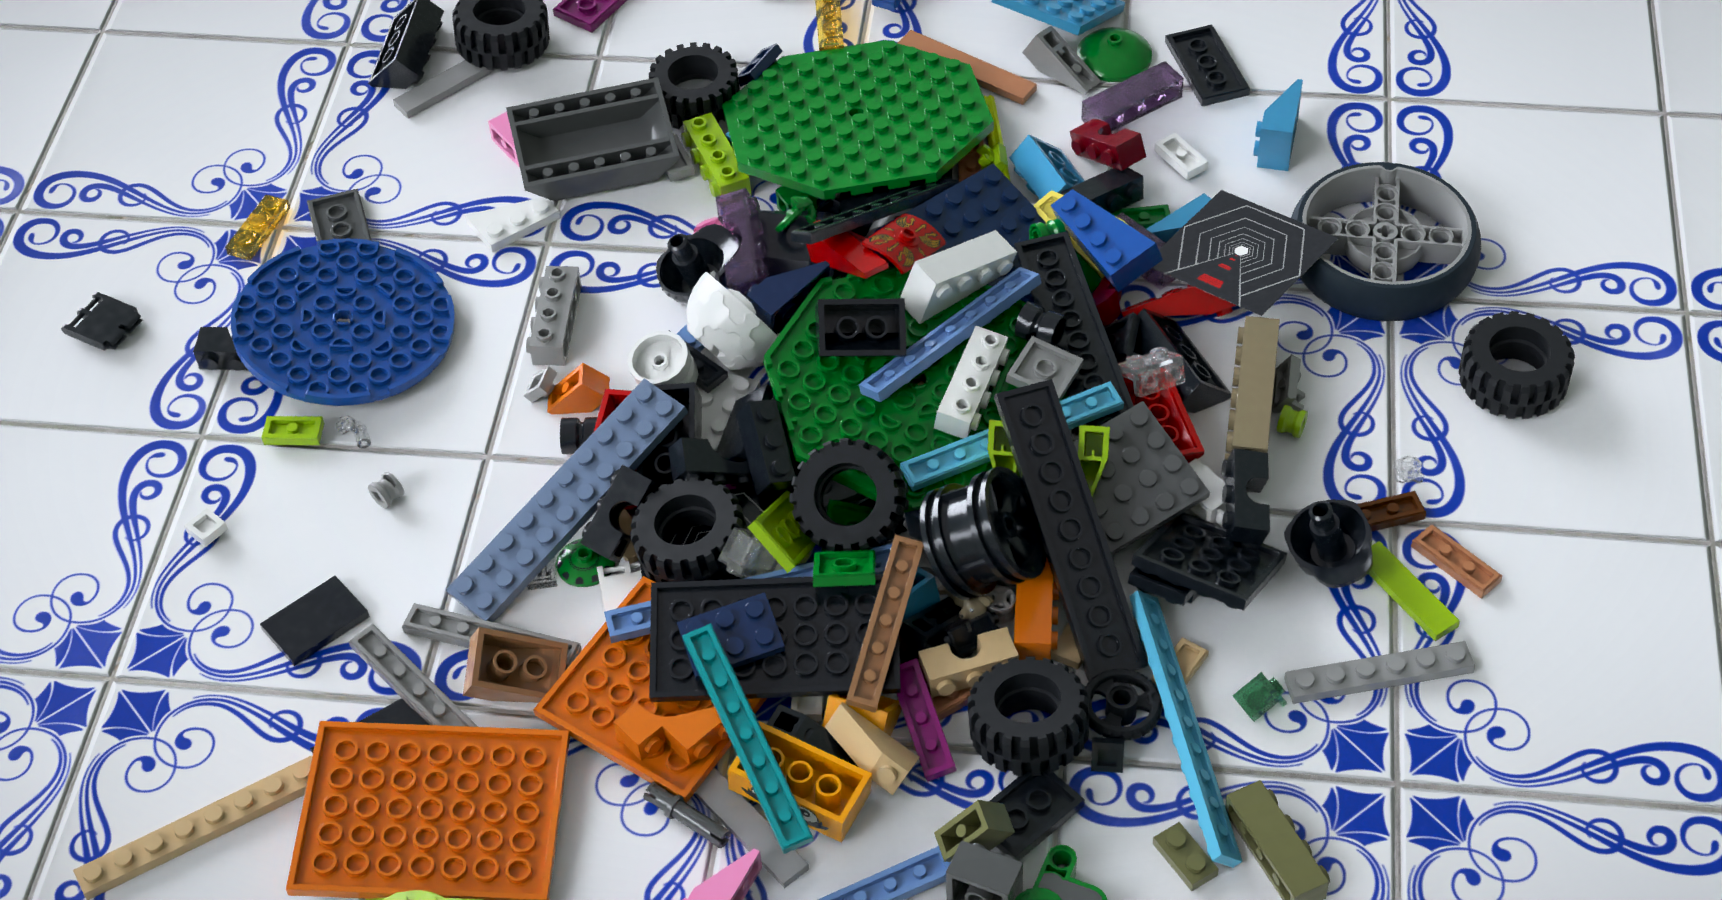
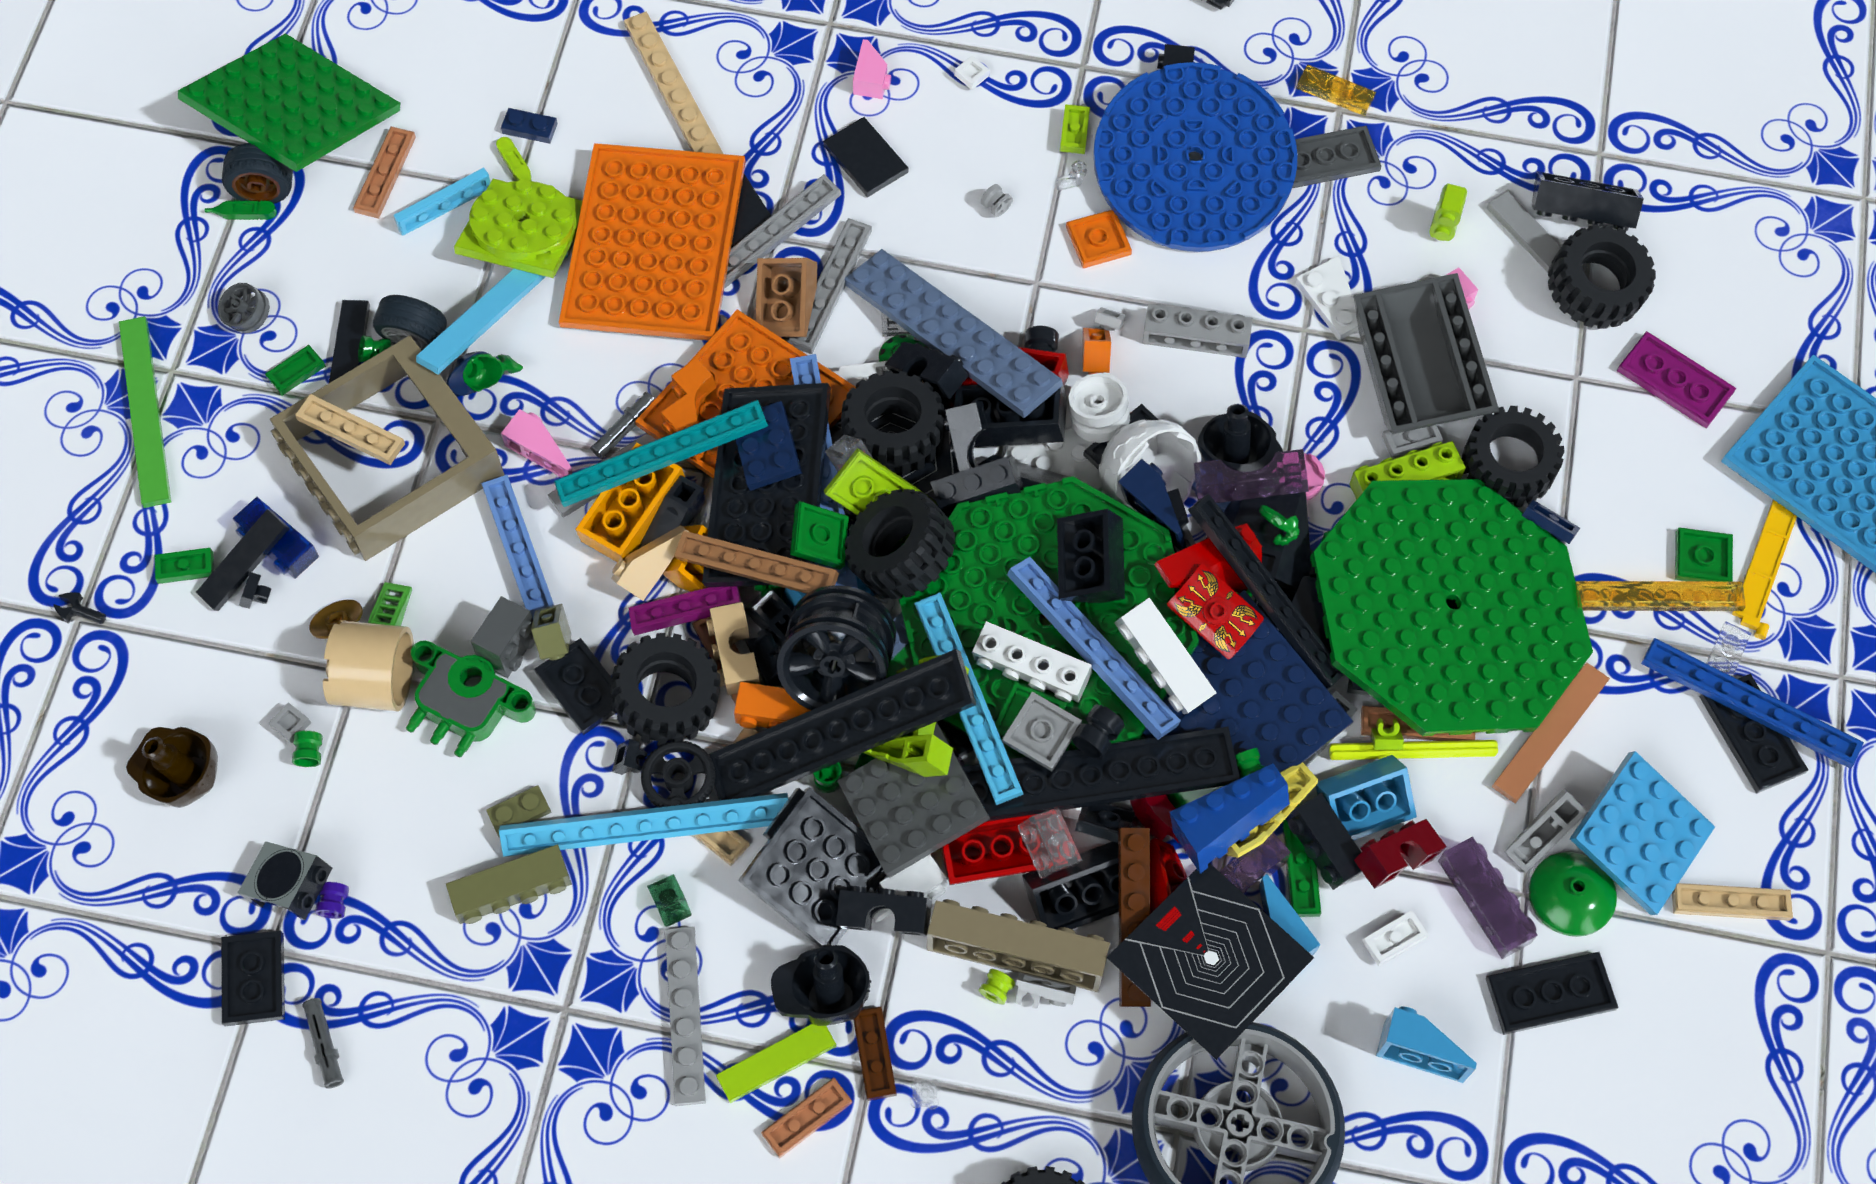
camera: 90 degrees right, 15 degrees up
none -> bright pink slope [853,39,891,99]
none -> orange tile [1066,210,1132,269]
none -> reddish brown plate [1118,828,1151,1007]
none -> lime brick [1429,183,1467,241]

